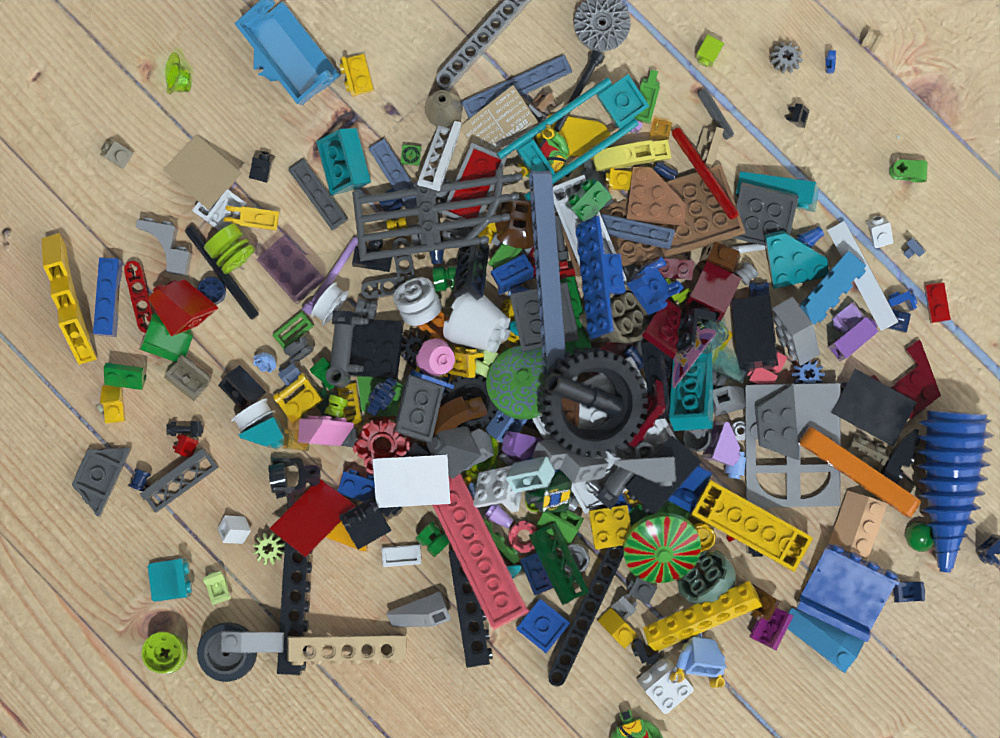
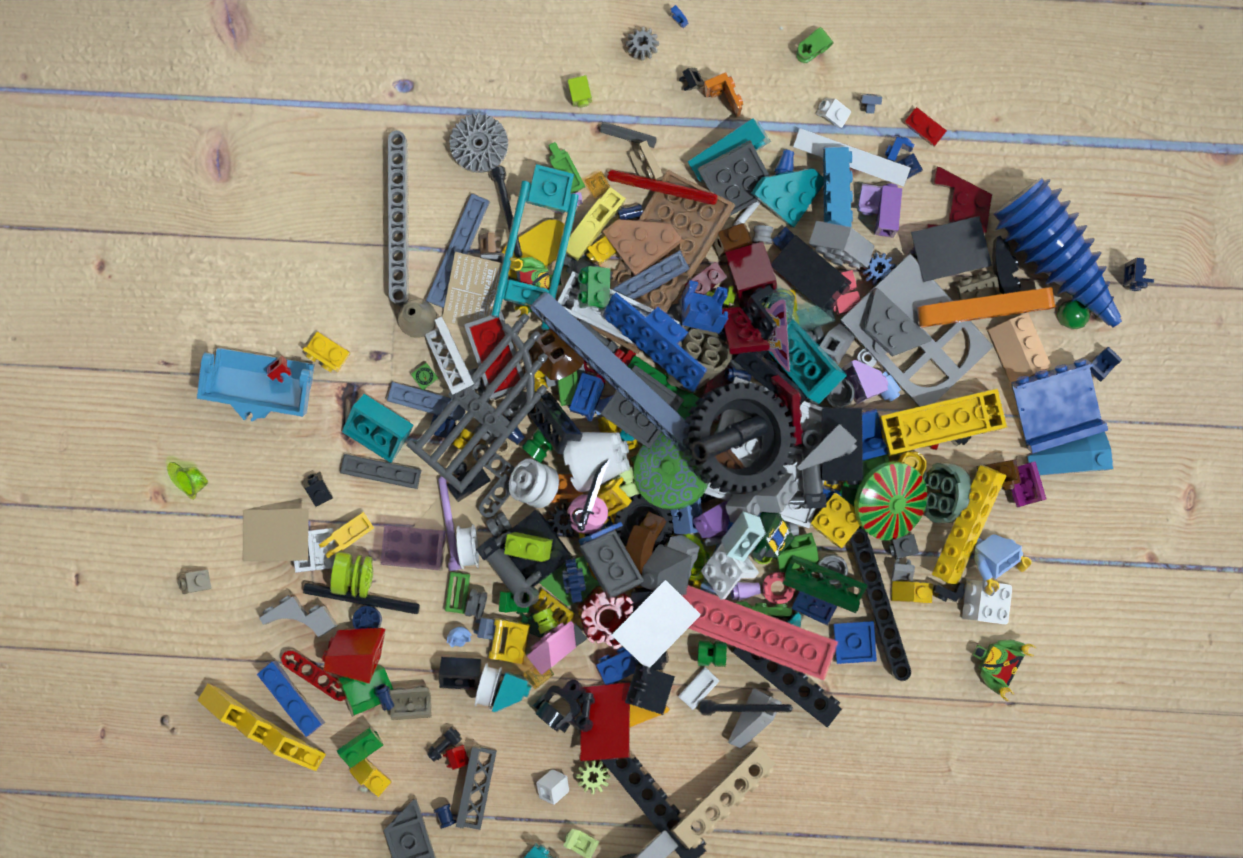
camera: 40 degrees left, 0 degrees up
none -> red tile [267,356,291,383]
none -> dark blue pin [374,684,395,711]
none -> lime brick [504,532,552,562]
none -> sword [572,460,610,531]
none -> black bar [576,692,595,732]
none -> black piece [700,699,793,716]
none -> orange bracket [703,72,744,118]

